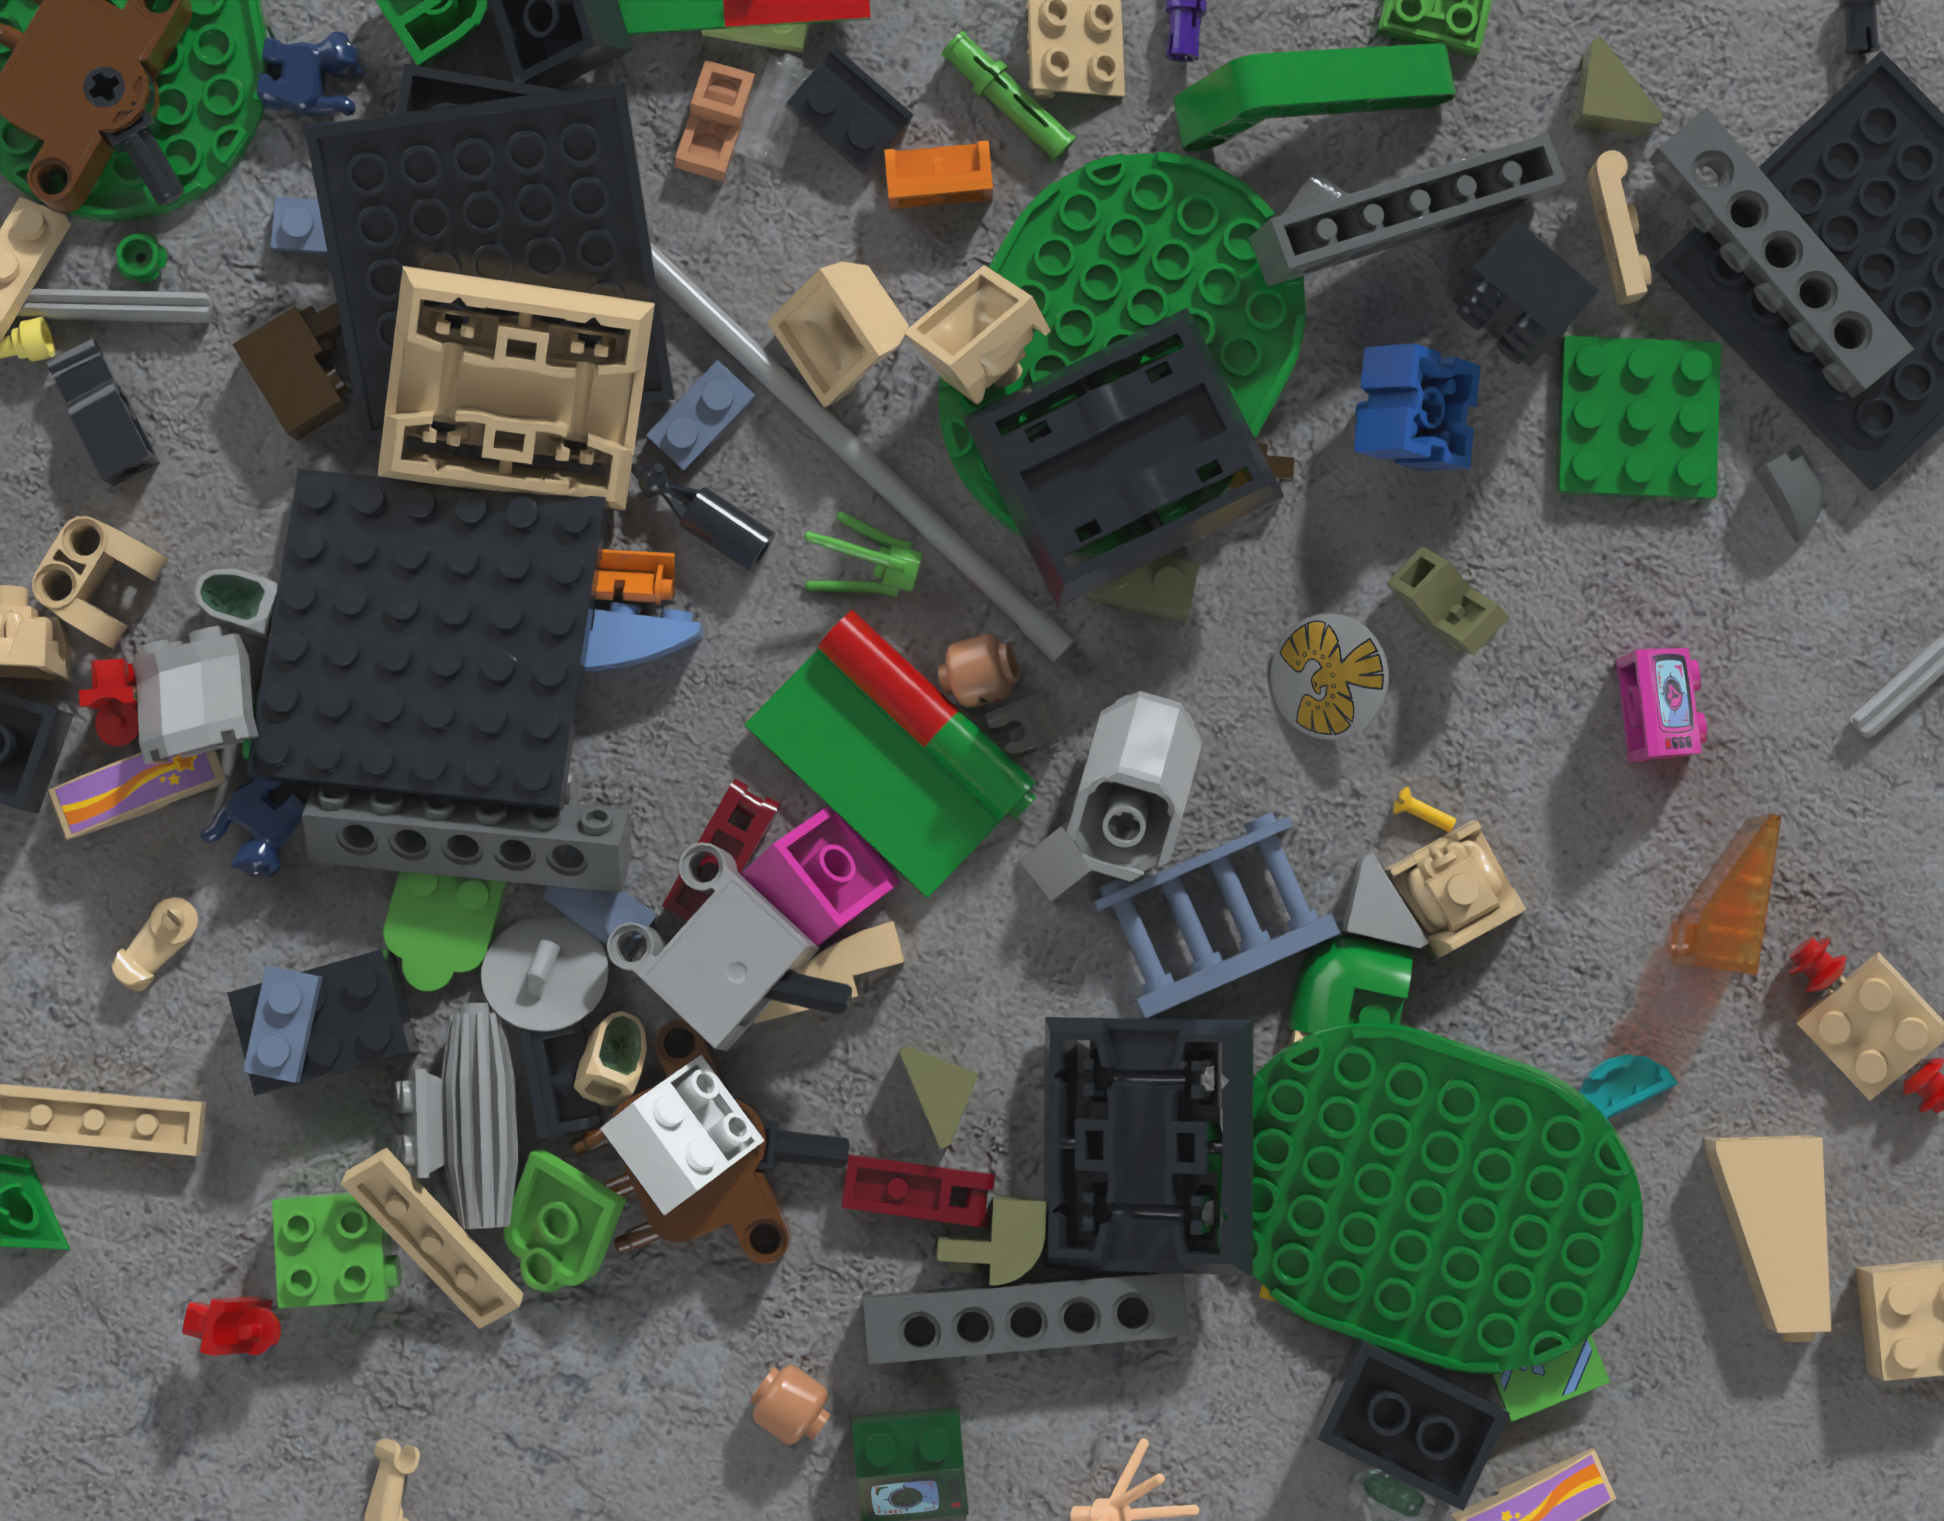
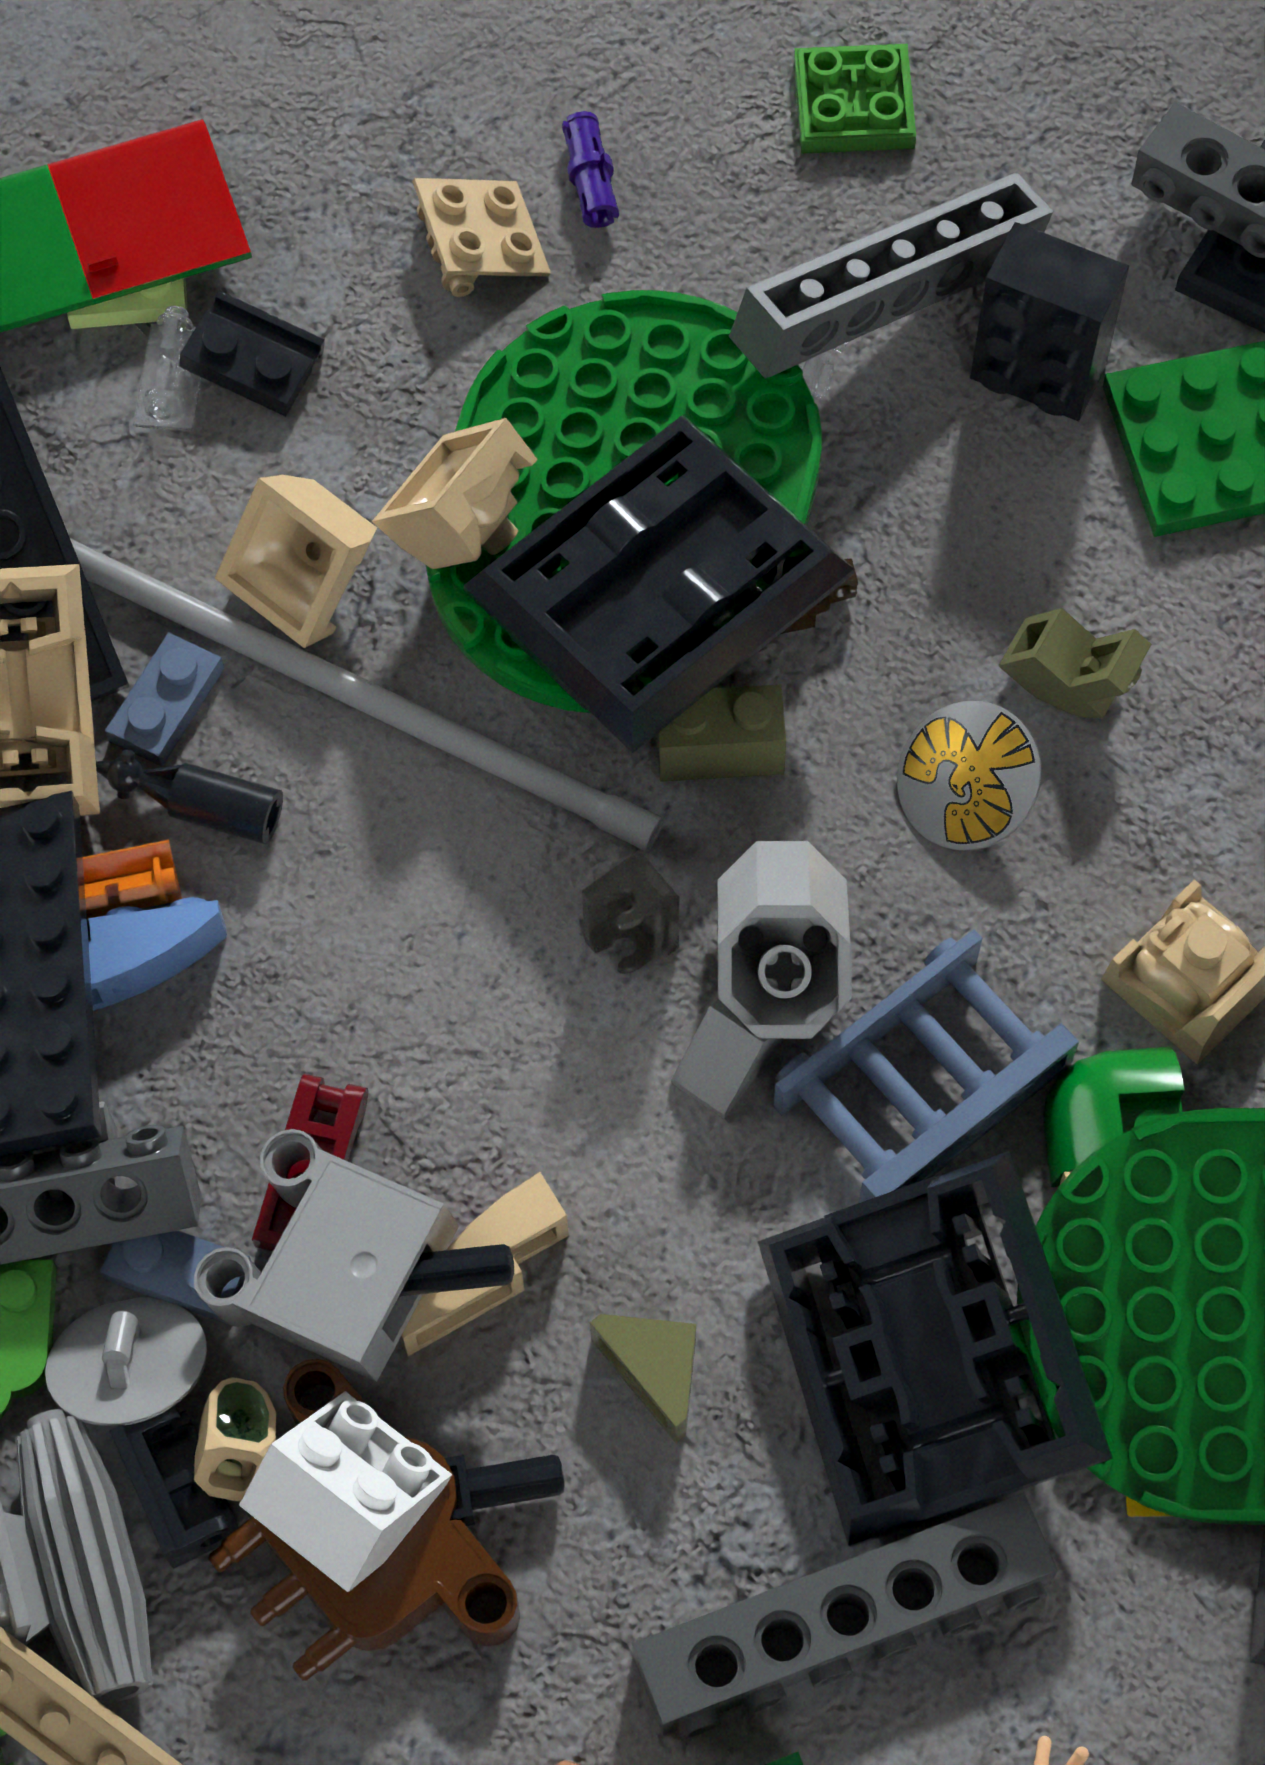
camera: 15 degrees left, 20 degrees down
bright green plate [503,1148,626,1292] -> none
nougat slope [675,60,755,182] -> none
dark pink slope [741,806,901,947] -> none
green door [744,610,1037,899] -> none
bright green plant [804,512,923,598] -> none
dark red plate [841,1154,996,1227] -> none
orange hinge [884,140,993,210] -> none
olive brick [937,1196,1047,1285] -> none
nougat head [938,633,1020,708] -> none
bright green pin [941,30,1076,163] -> none
green beam [1173,43,1456,151] -> none
light grey slope [1341,852,1429,949] -> none
blue brick [1354,343,1481,471] -> none
yellow piece [1393,787,1456,832] -> none
olive slope [1573,35,1664,137] -> none
tan plate [1587,150,1651,306] -> none

